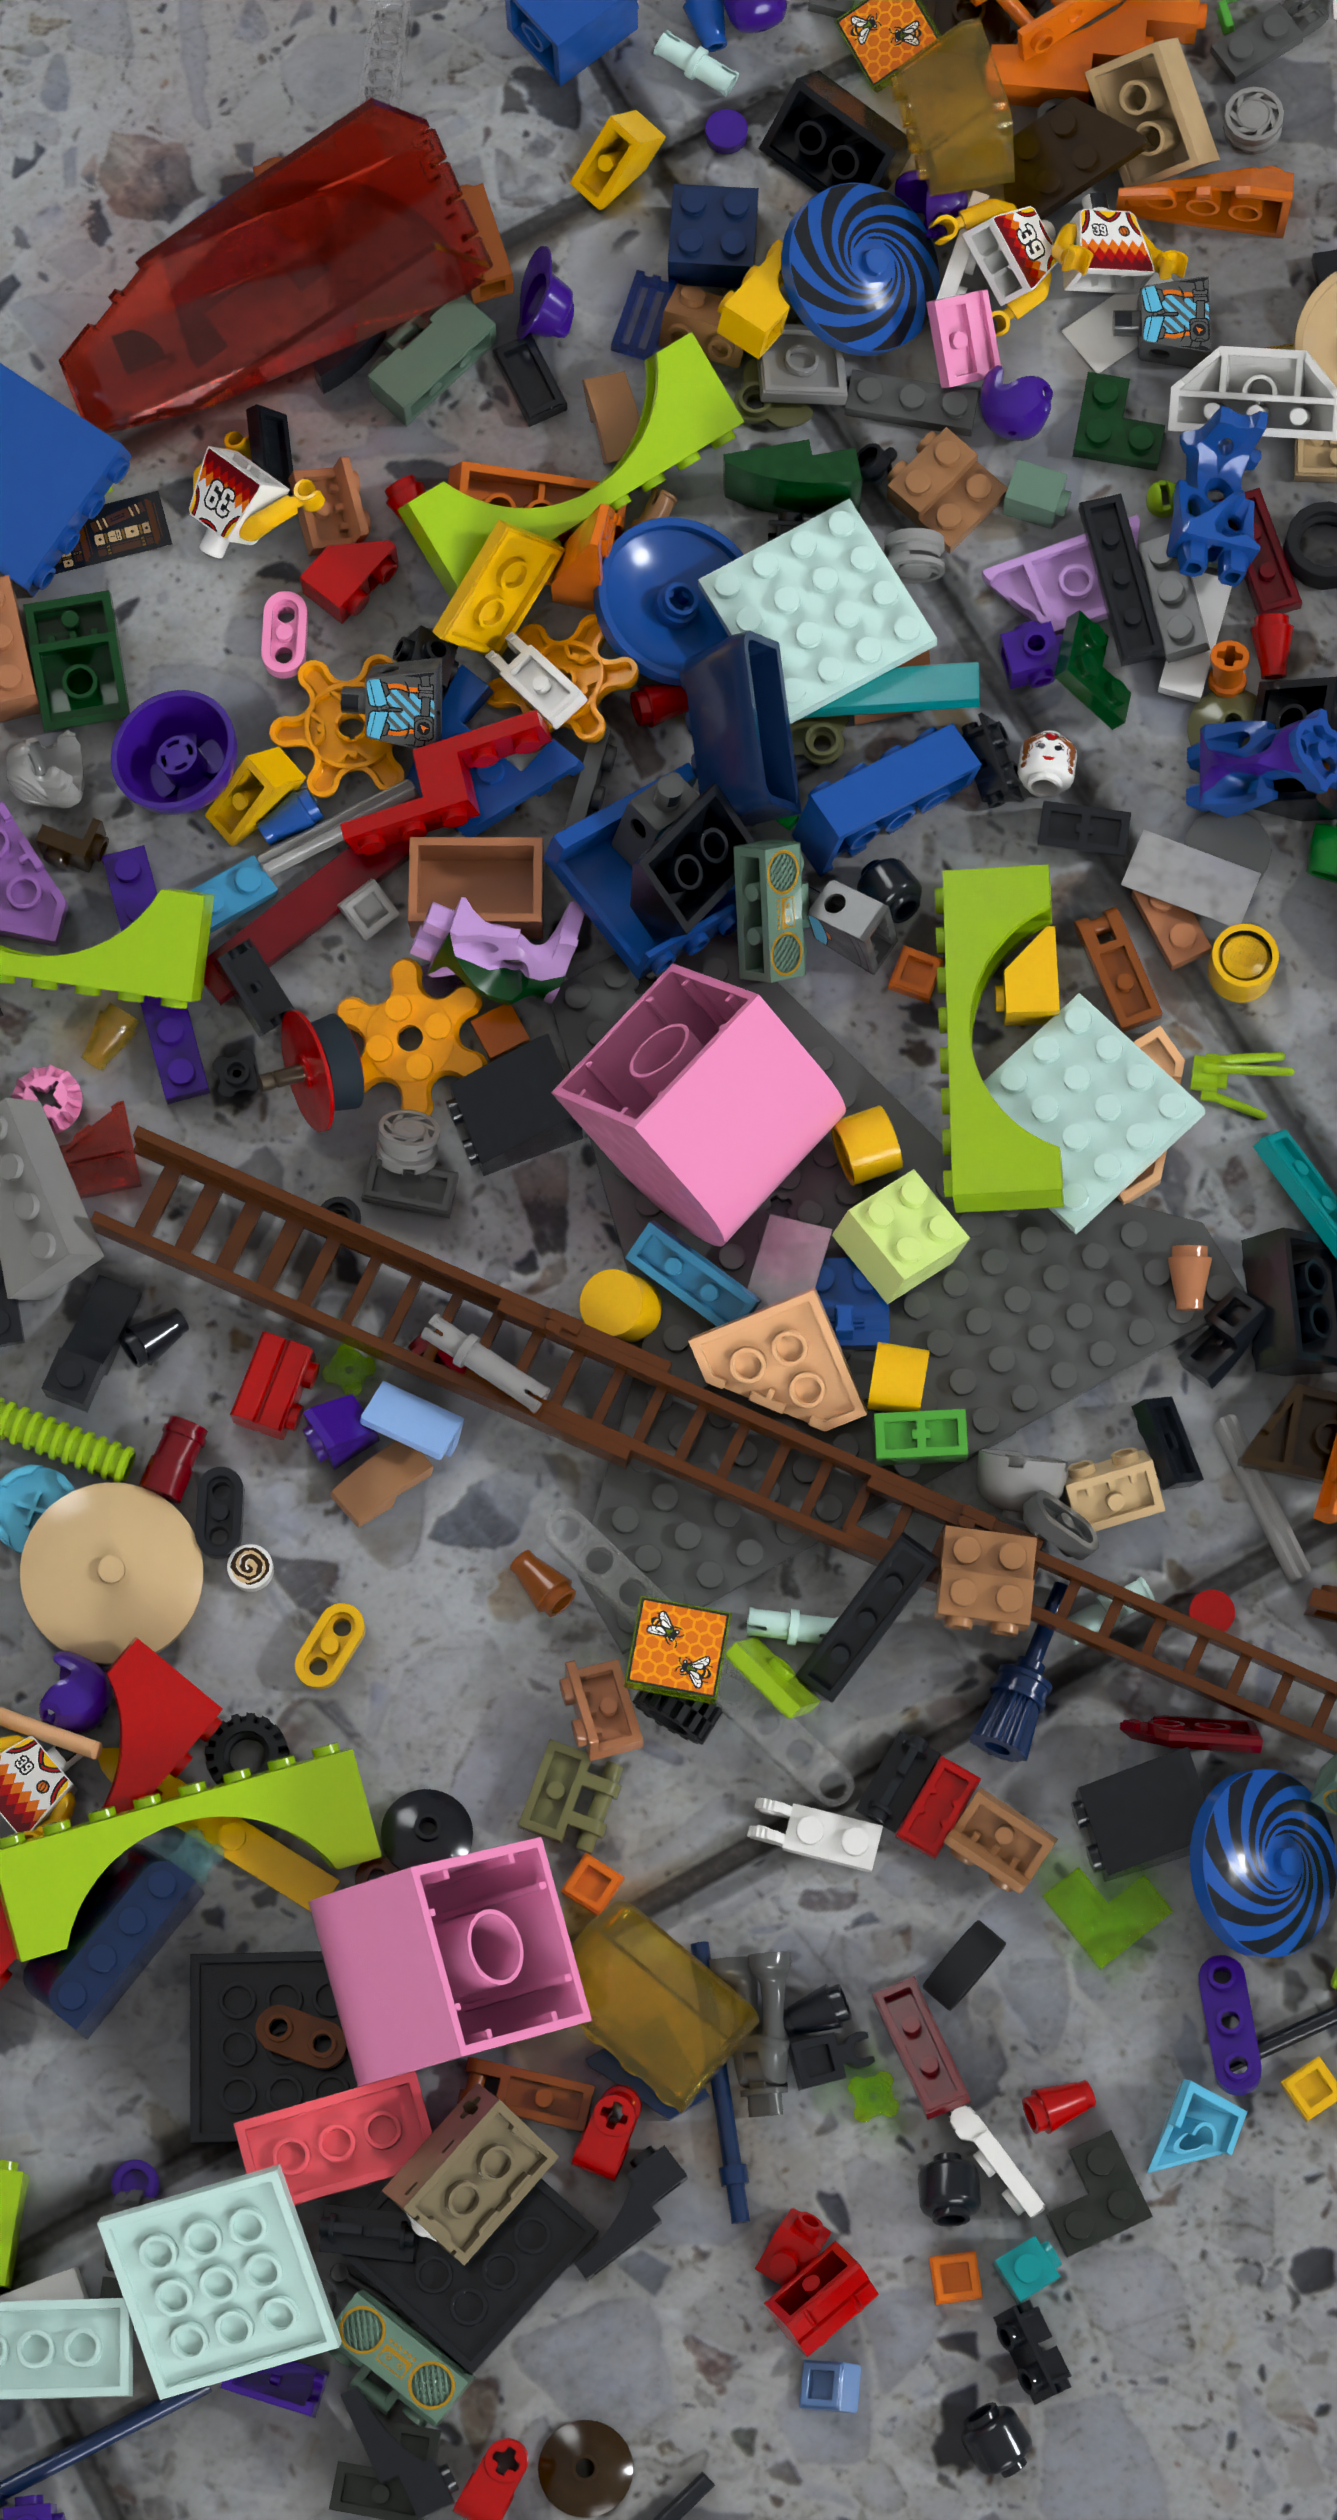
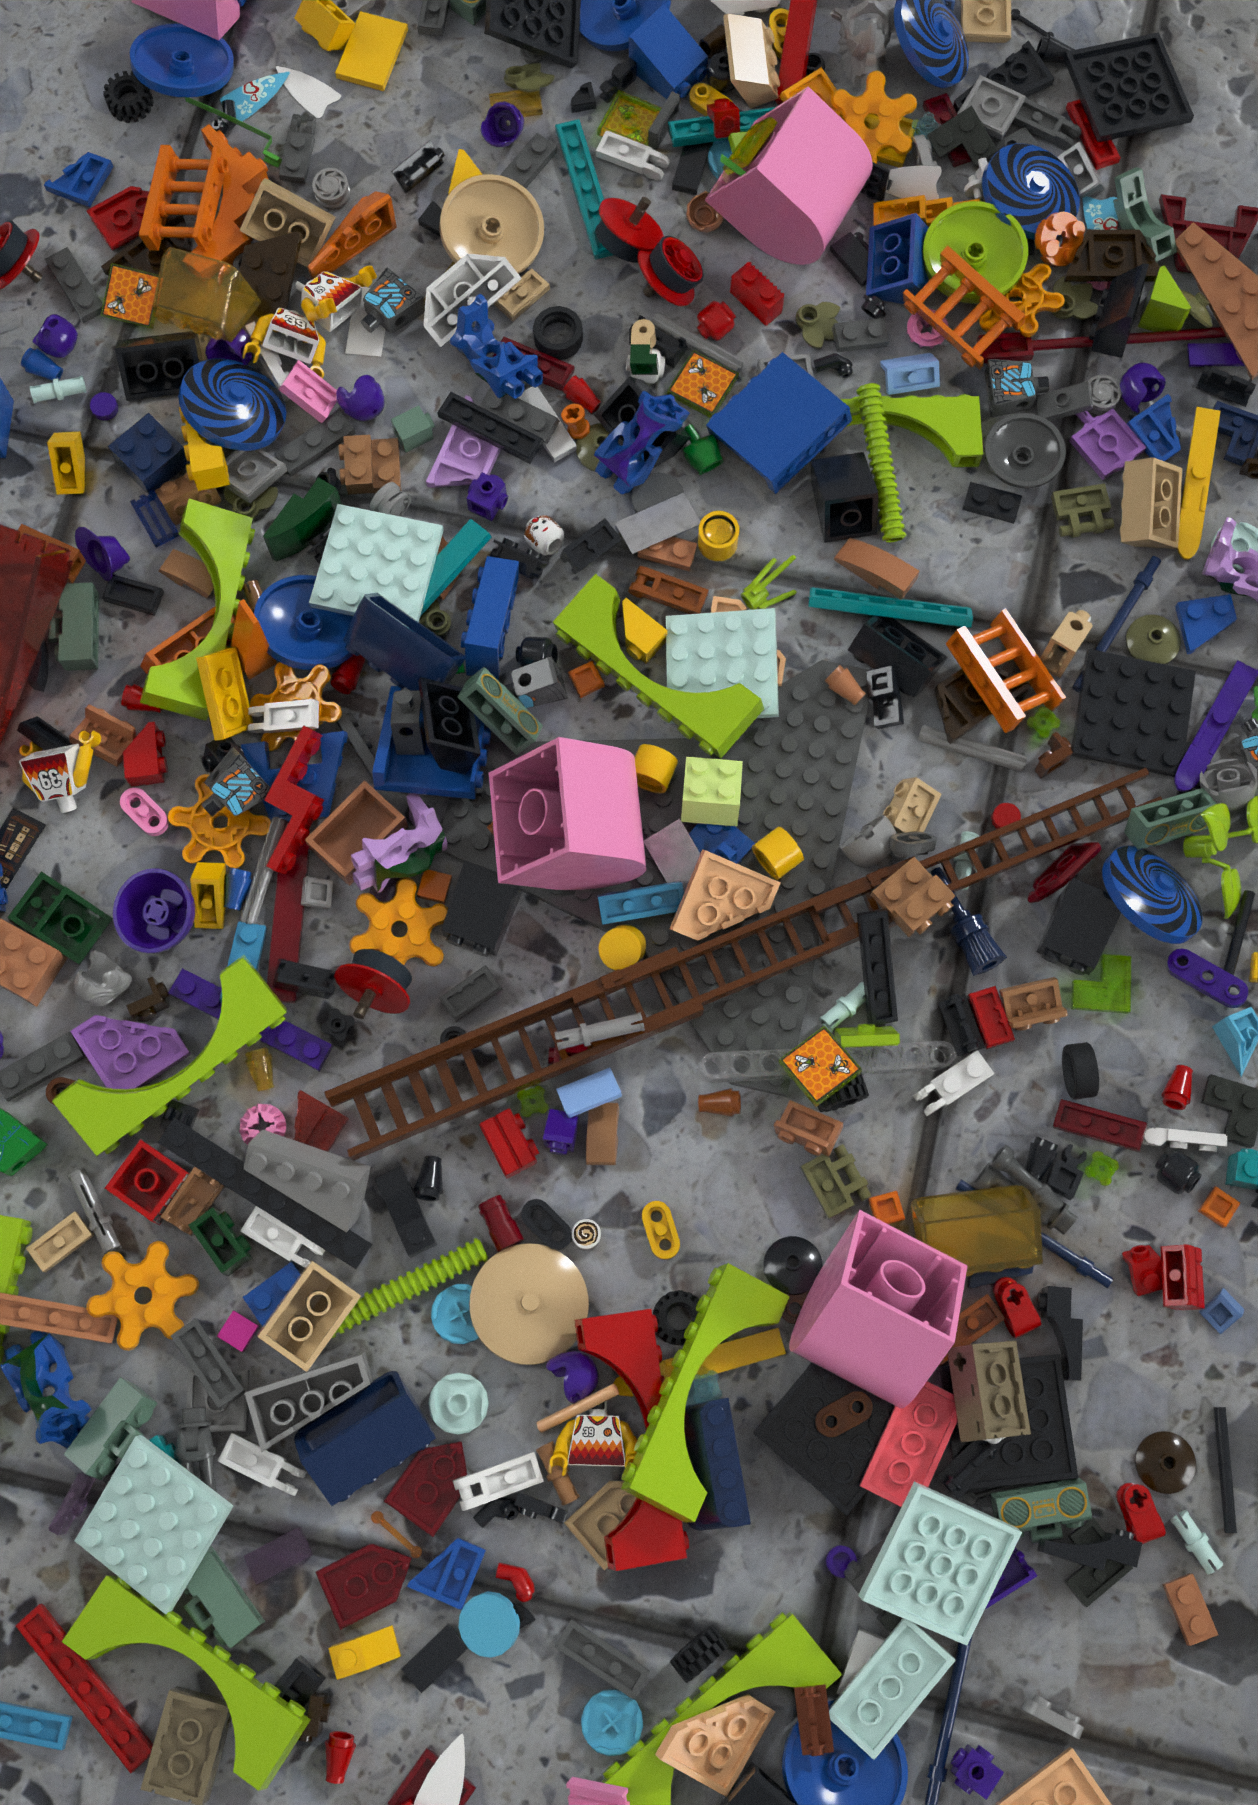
camera: 50 degrees left, 0 degrees up
light grey wheel [375,1110,440,1175] -> none
bright green hinge [873,1409,968,1466] -> none
dark green plate [1054,610,1131,730] -> none
dark green plate [1072,372,1165,471] -> none
black plate [1131,1396,1204,1490] -> none
lime hinge [1146,480,1176,518] -> none

